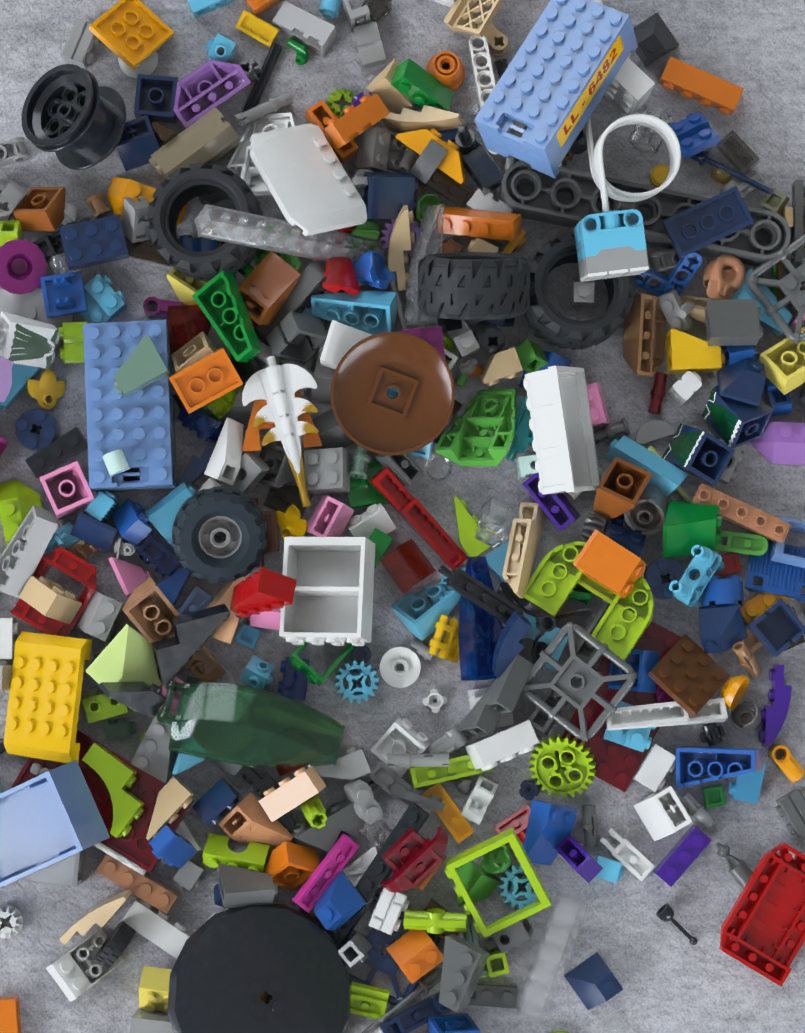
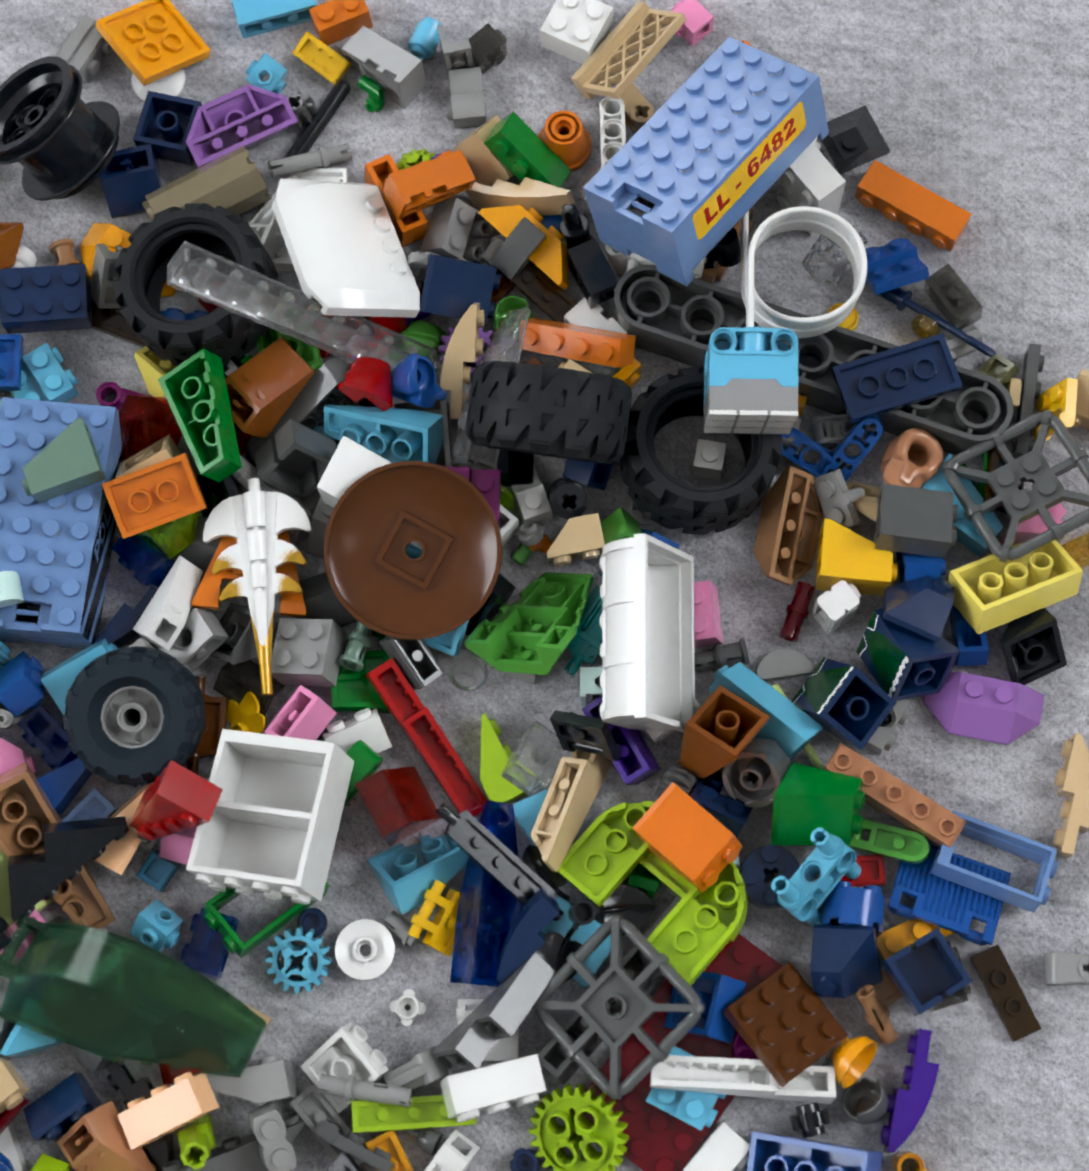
camera: 20 degrees right, 10 degrees down
dark brown slope [152,122,177,146] -> none
none -> black plate [550,710,622,761]

